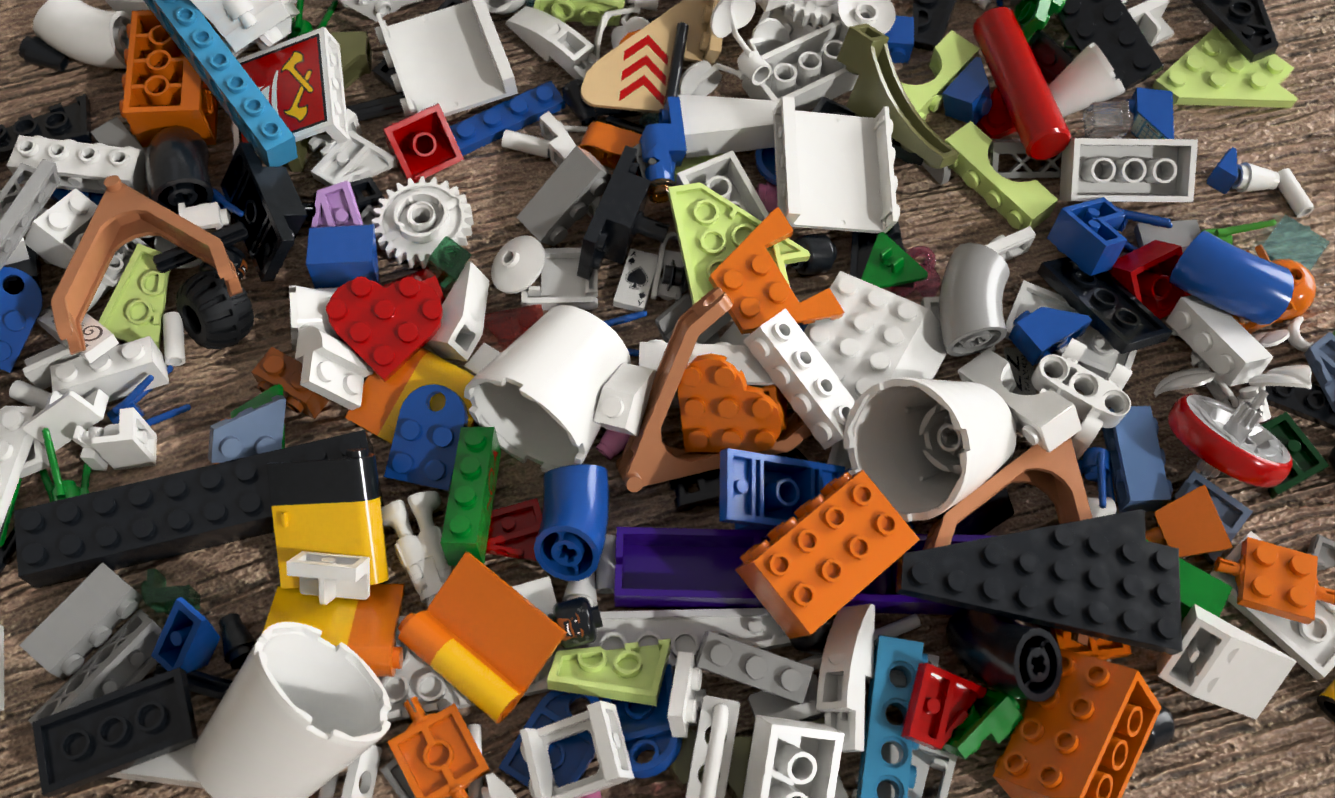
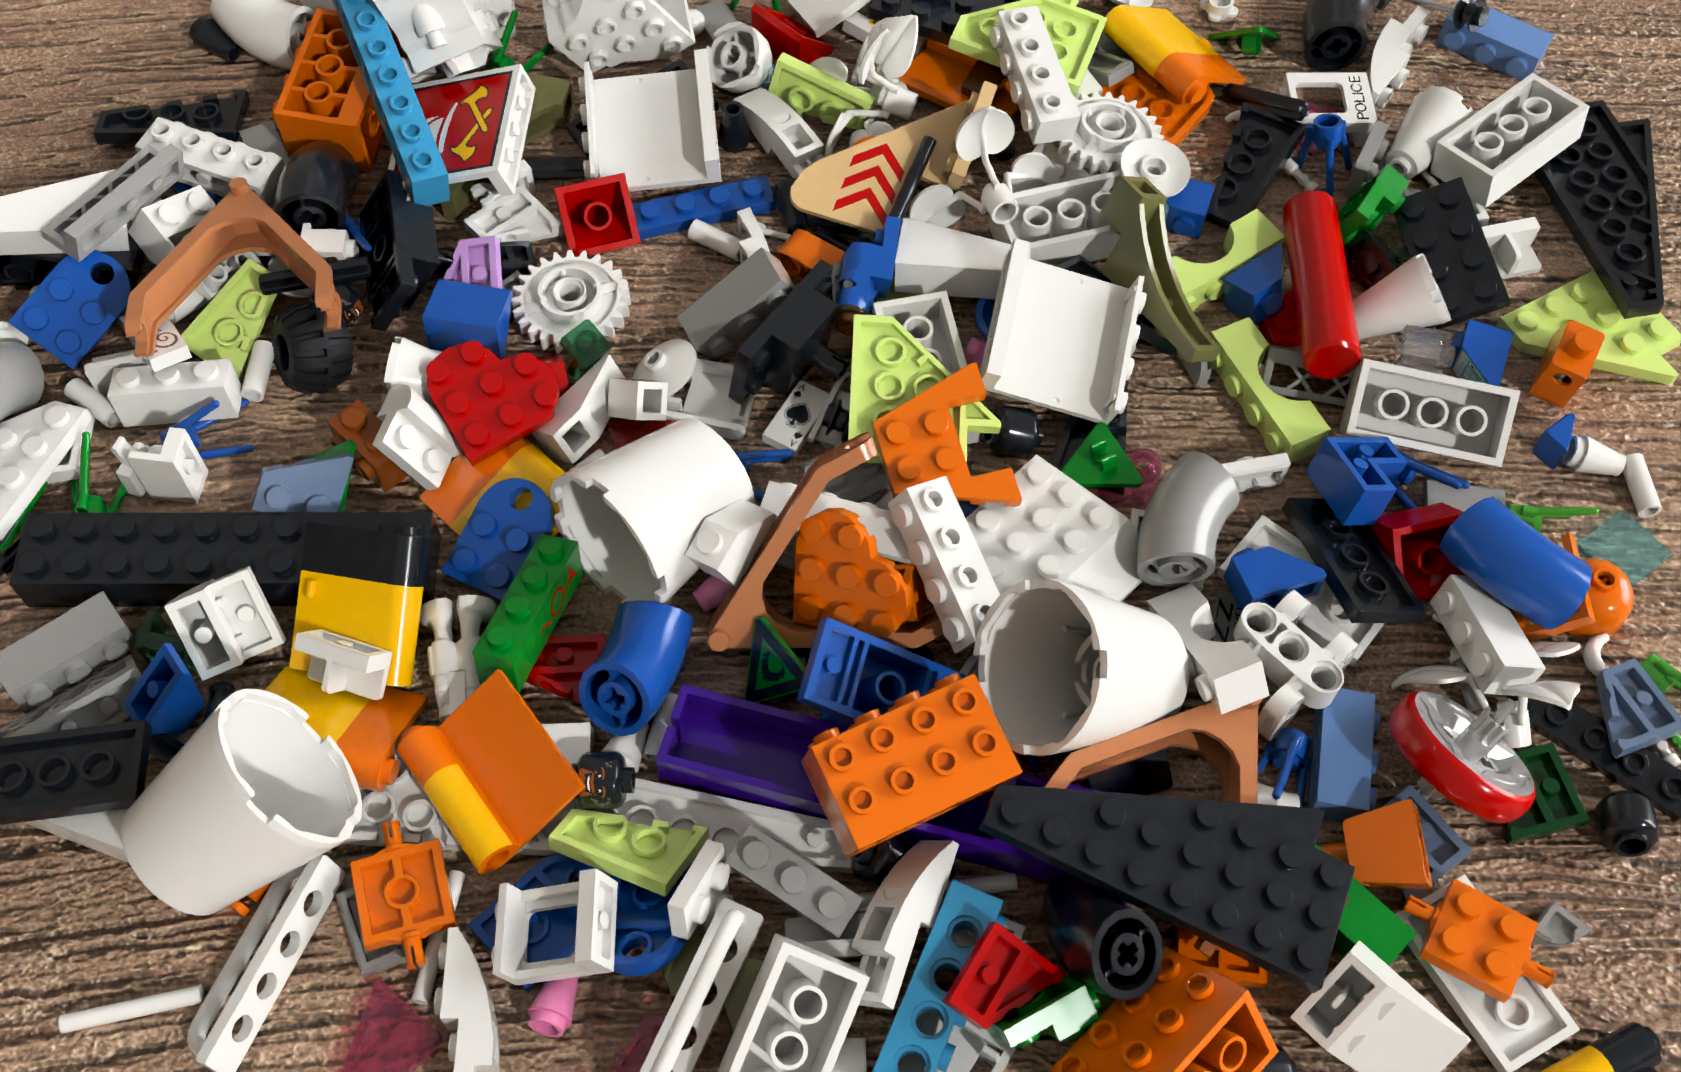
camera: 15 degrees right, 5 degrees down
white panel [22,389,109,451] -> none
none -> white brick [164,566,286,681]
none -> white brick [607,378,668,421]
none -> black cone [717,101,751,153]
none -> black piece [745,617,806,703]
none -> orange torso [1527,320,1605,408]

